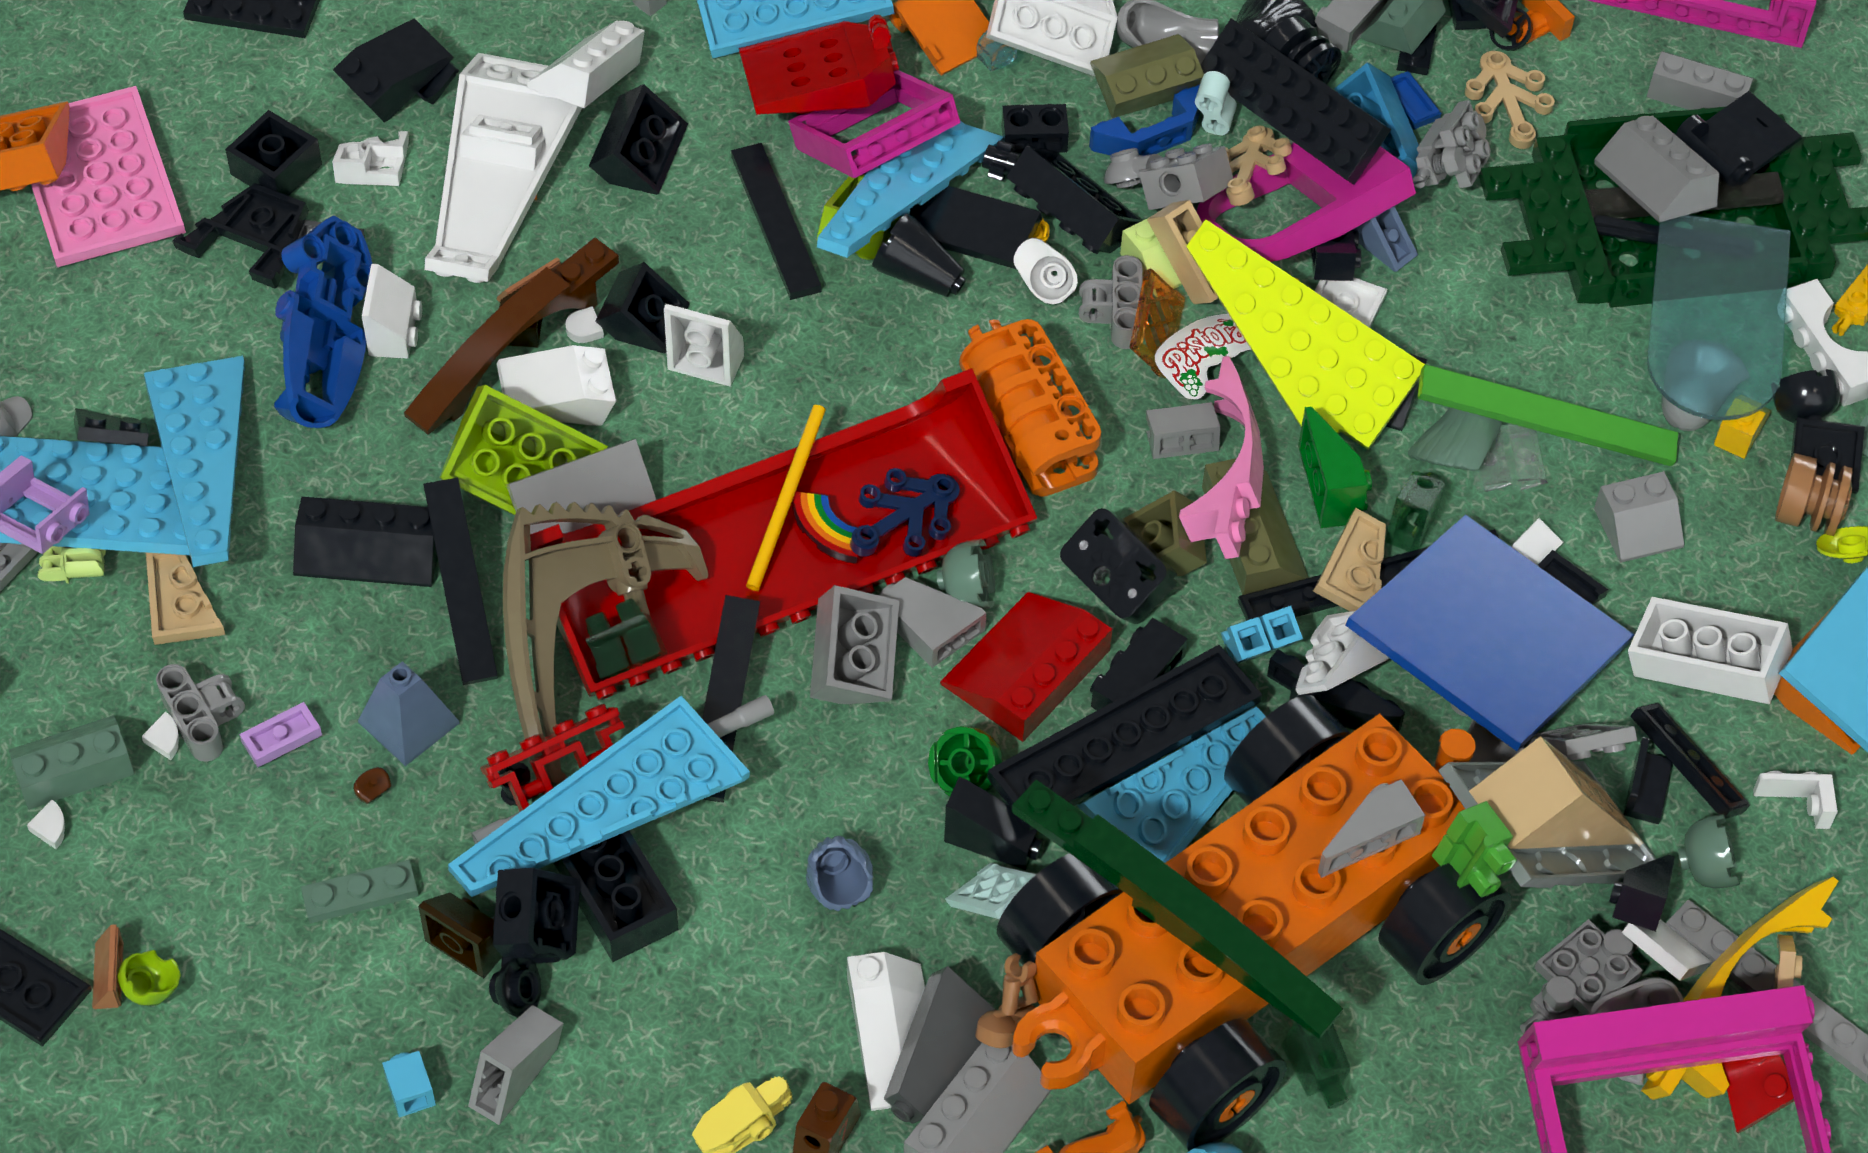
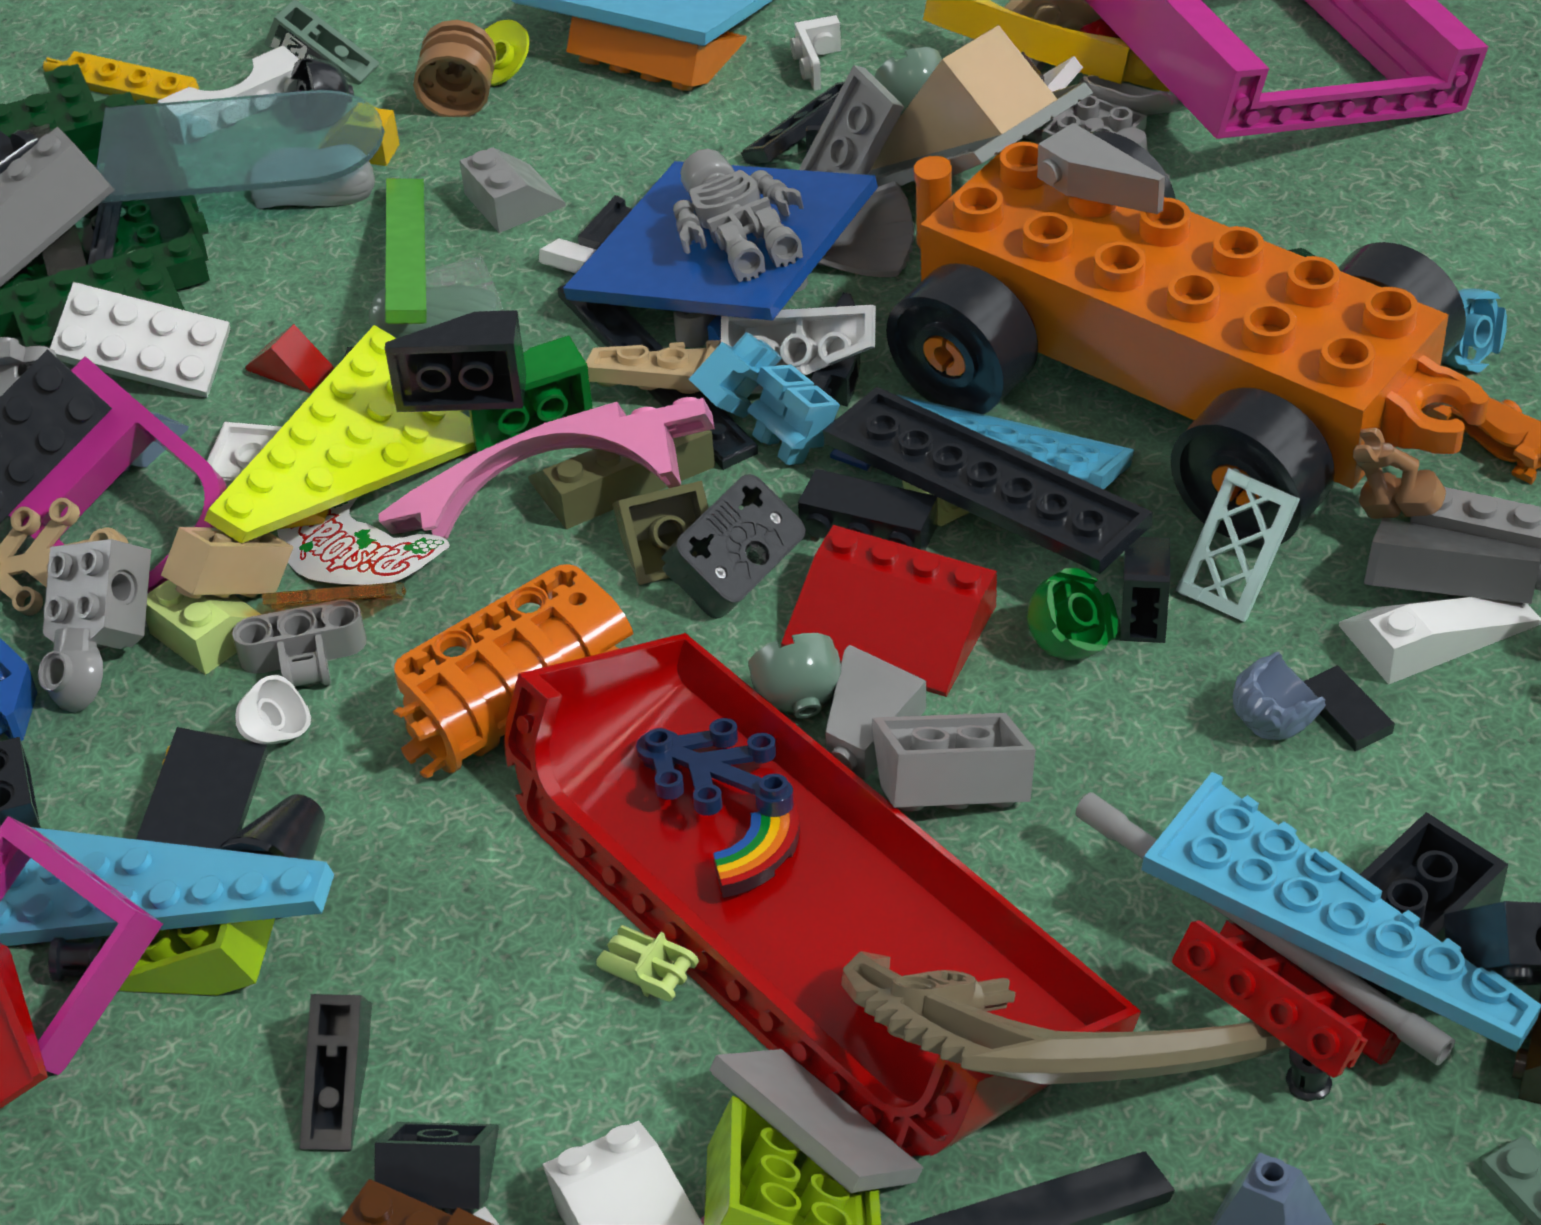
camera: 100 degrees left, 10 degrees down
clear green hips [585,598,668,680] -> none
white slope [664,304,744,387] -> none
black tile [702,595,760,803] -> none
black tile [731,143,822,300] -> none
yellow piece [746,405,826,591] -> none
black gear [982,140,1020,181] -> none
black slope [1006,145,1143,254] -> none
dark green slope [1012,780,1343,1039] -> none
light grey hinge [1146,402,1221,459] -> none
black brick [1310,229,1361,281] -> none
clear green torso [1385,471,1445,552] -> none
bright green hips [1432,801,1517,897] -> none
white brick [1628,597,1793,704] -> none
black tile [1790,417,1865,494] -> none
none -> white plate [50,282,230,398]
none -> red slope [245,324,334,393]
none -> black slope [299,994,372,1151]
none -> black slope [385,310,526,412]
none -> yellowish green arm [596,925,699,1002]
none -> light grey piece [673,149,803,282]
none -> medium azure hips [689,332,782,418]
none -> black tile [1304,665,1395,752]

